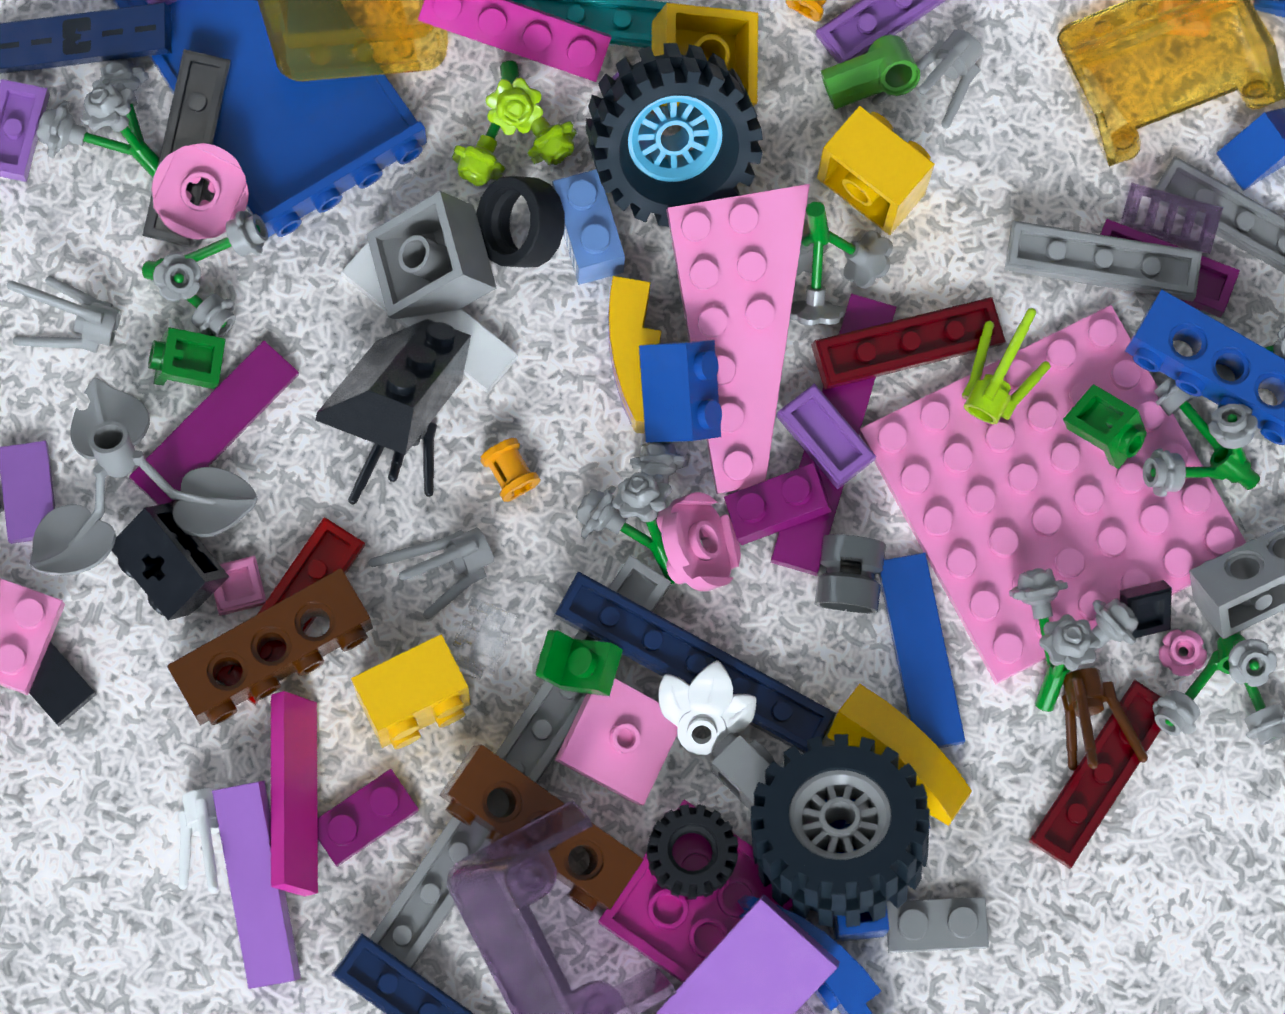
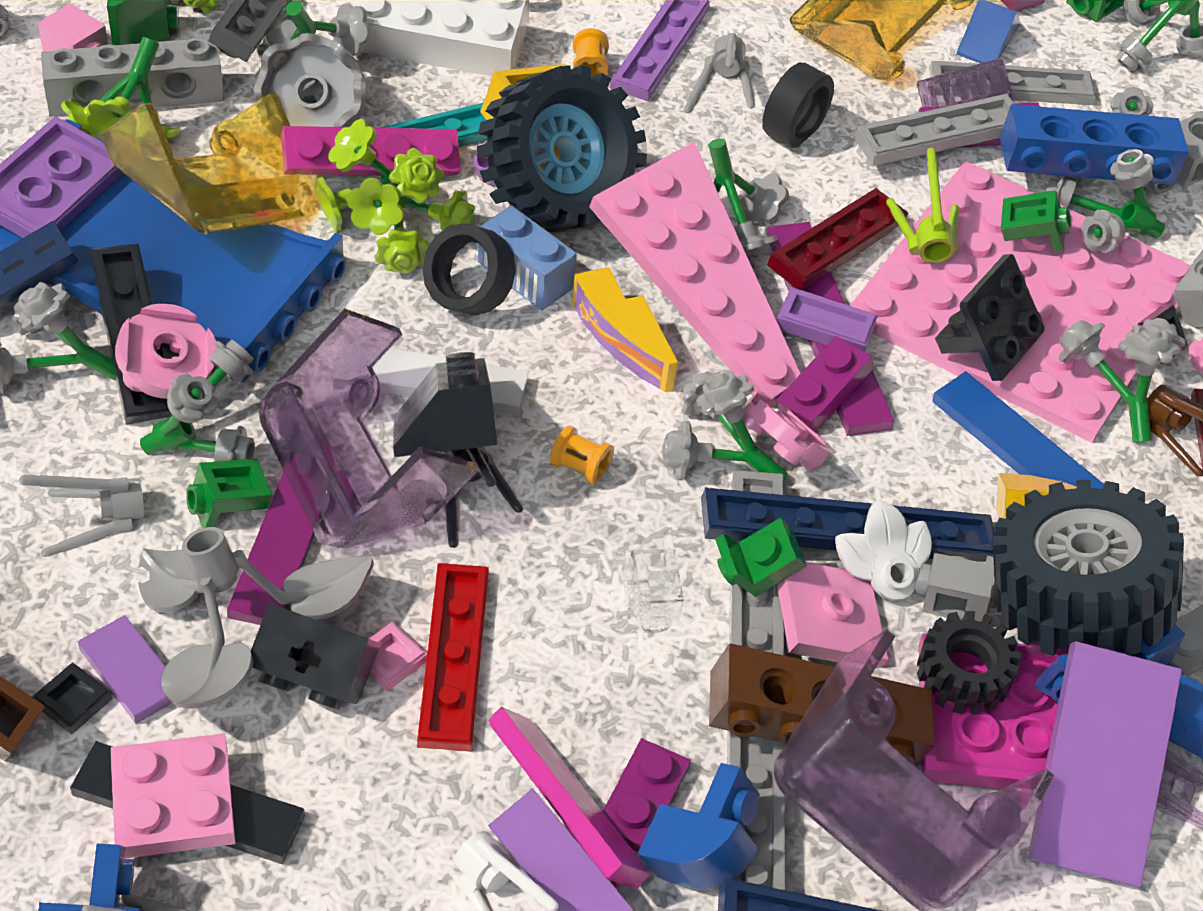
camera: 30 degrees left, 25 degrees down
reddish brown brick [166,568,373,726] -> none
yellow brick [351,634,471,750] -> none
light grey slope [366,191,497,319] -> none
light grey plant [369,527,494,619] -> none
blue brick [639,340,722,443] -> none
dark grey wheel [815,534,886,614] -> none
yellow brick [817,106,935,235] -> none
bright green piece [821,35,920,110] -> none
none -> clear purple windscreen [259,308,479,549]
none -> lime plant [315,119,404,235]
none -> blue brick [638,763,760,889]
none -> black tyre [762,62,834,148]
none -> black bracket [935,254,1045,381]

